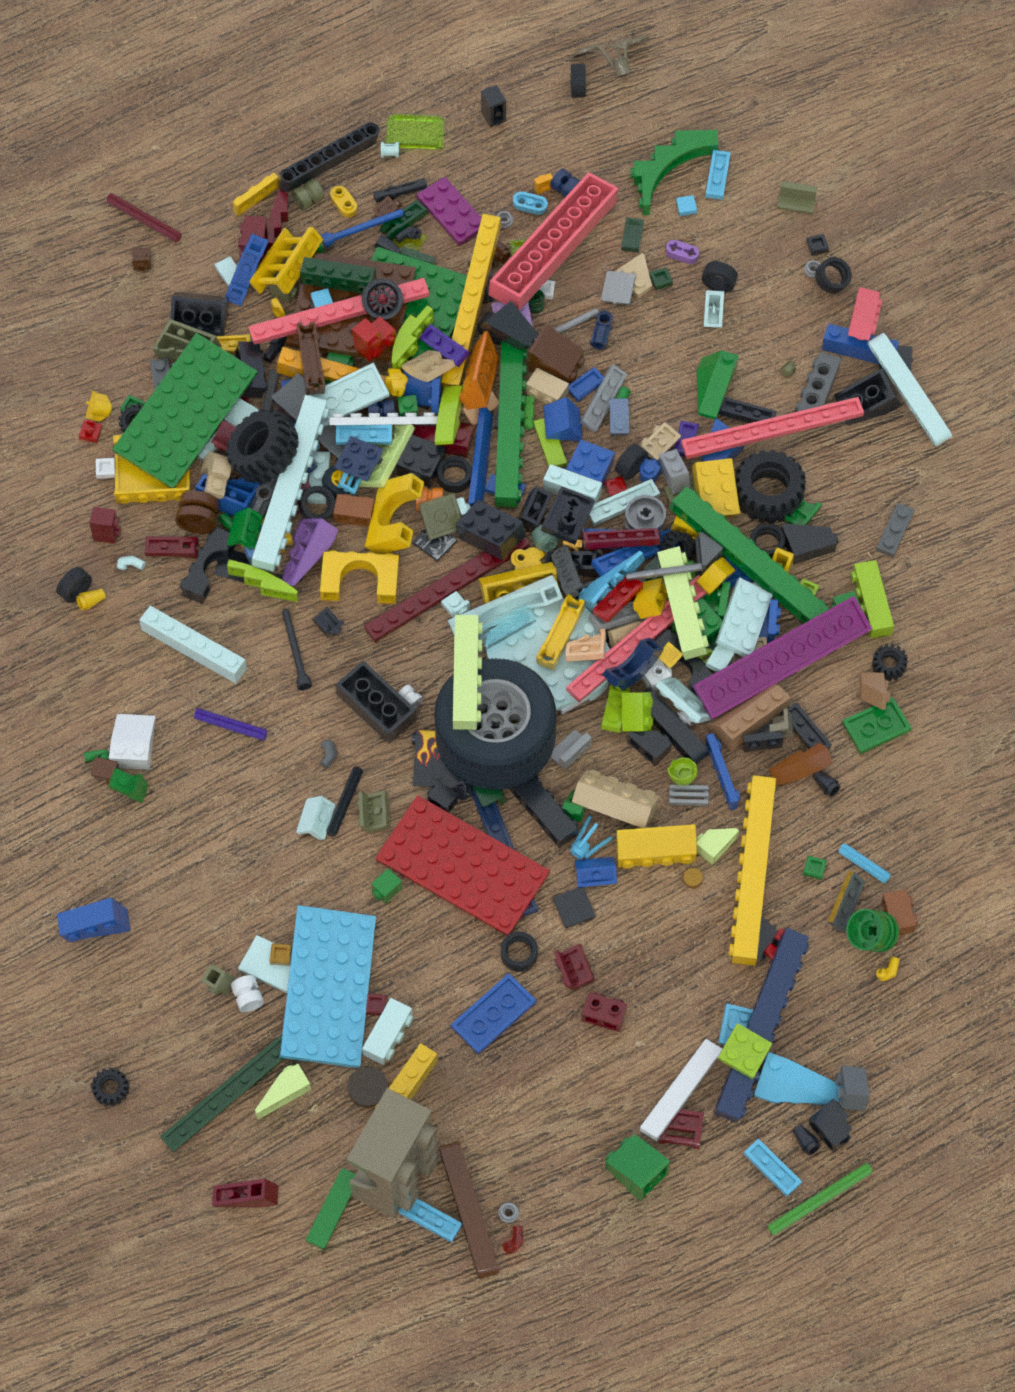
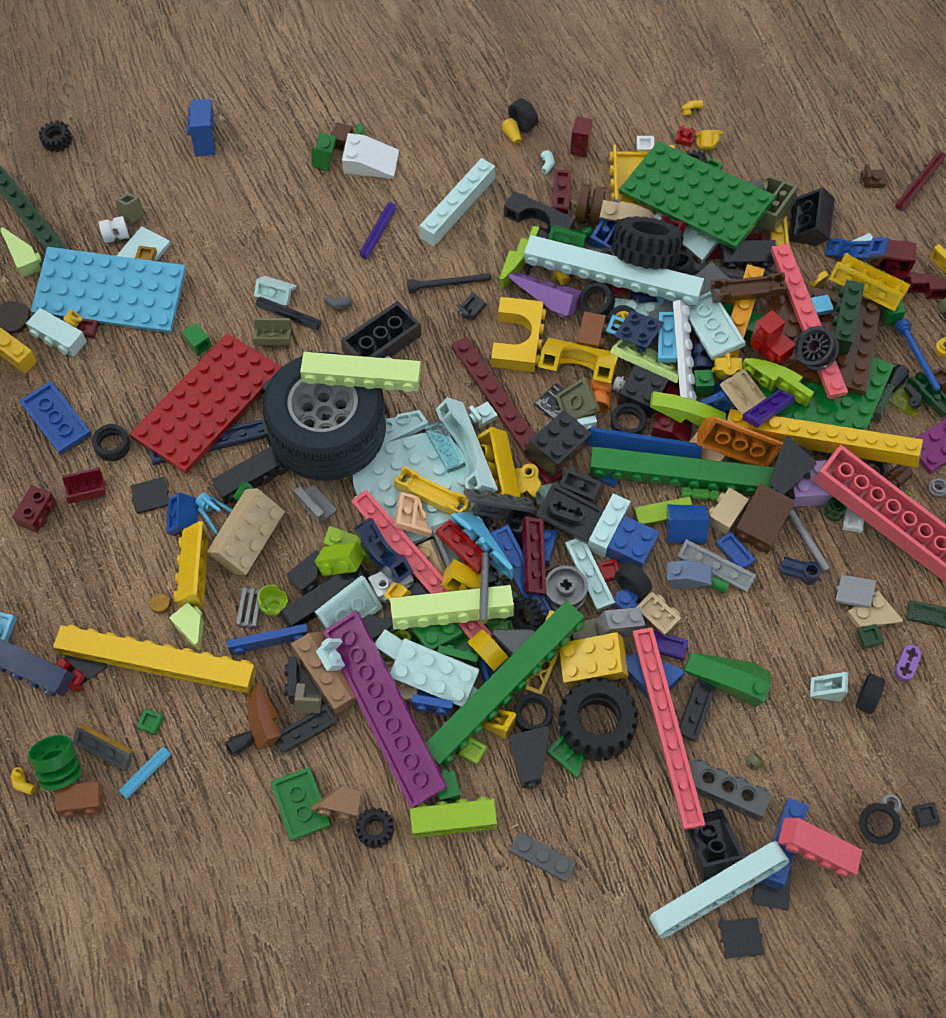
camera: 95 degrees right, 0 degrees up
none -> yellow bush [63,310,82,327]
none -> light aqua bracket [316,638,345,671]
none -> yellow arm [682,100,703,116]
none -> black piece [719,917,764,959]

